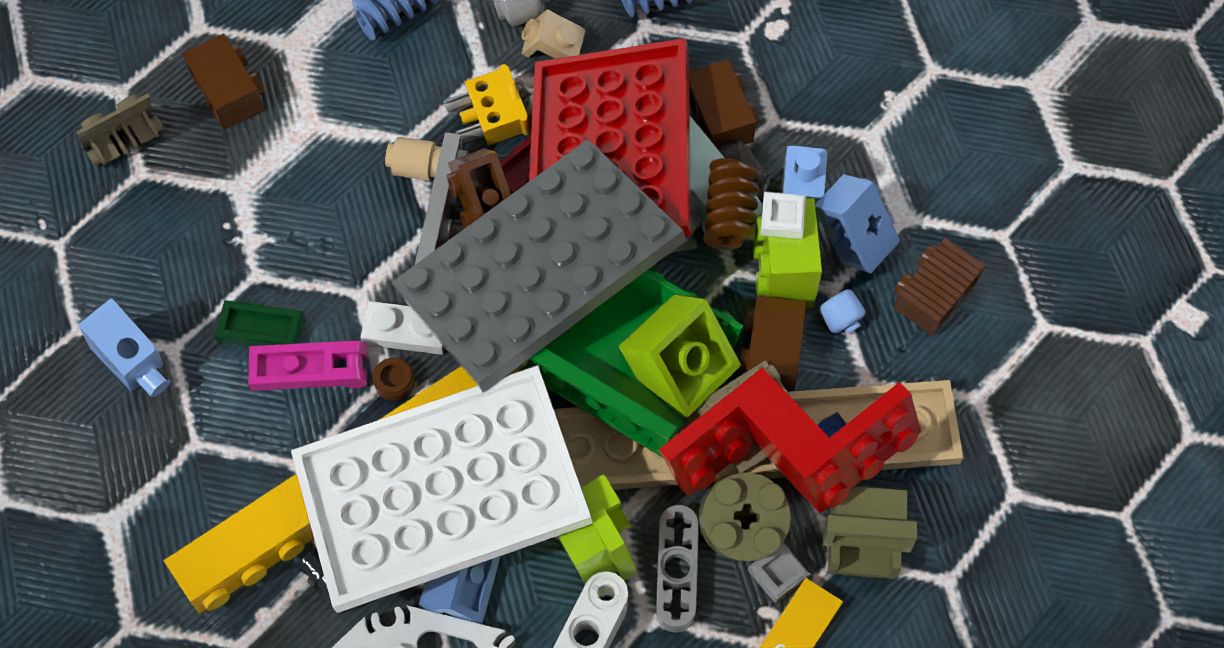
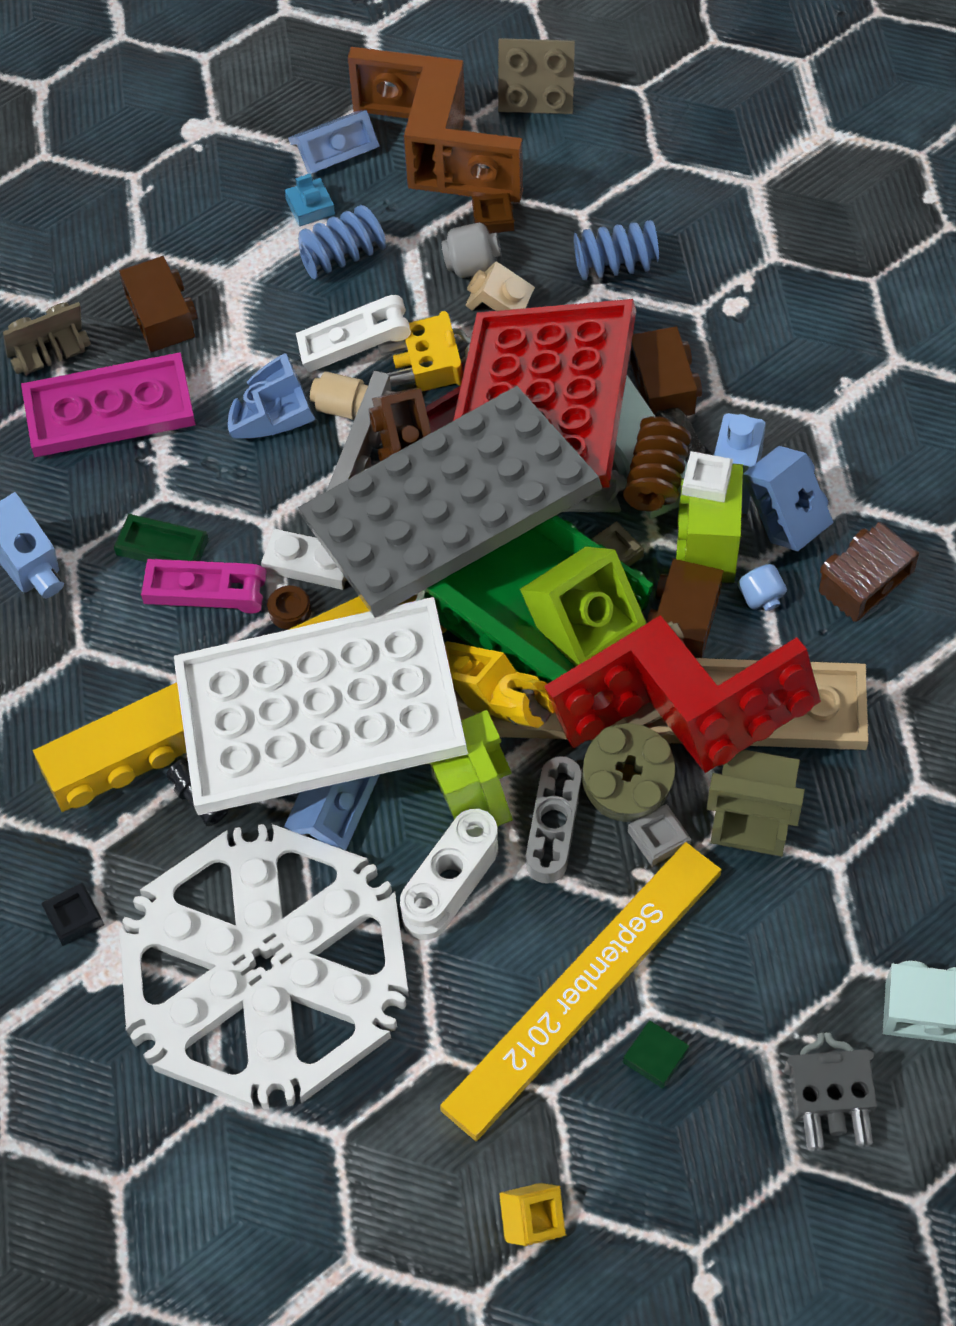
camera: 10 degrees right, 5 degrees down
none -> dark pink plate [21,352,196,457]
none -> medium blue brick [228,353,316,438]
none -> white plate [296,295,411,373]
none -> yellow plate [445,641,554,729]
none -> dark tan tile [591,521,644,566]

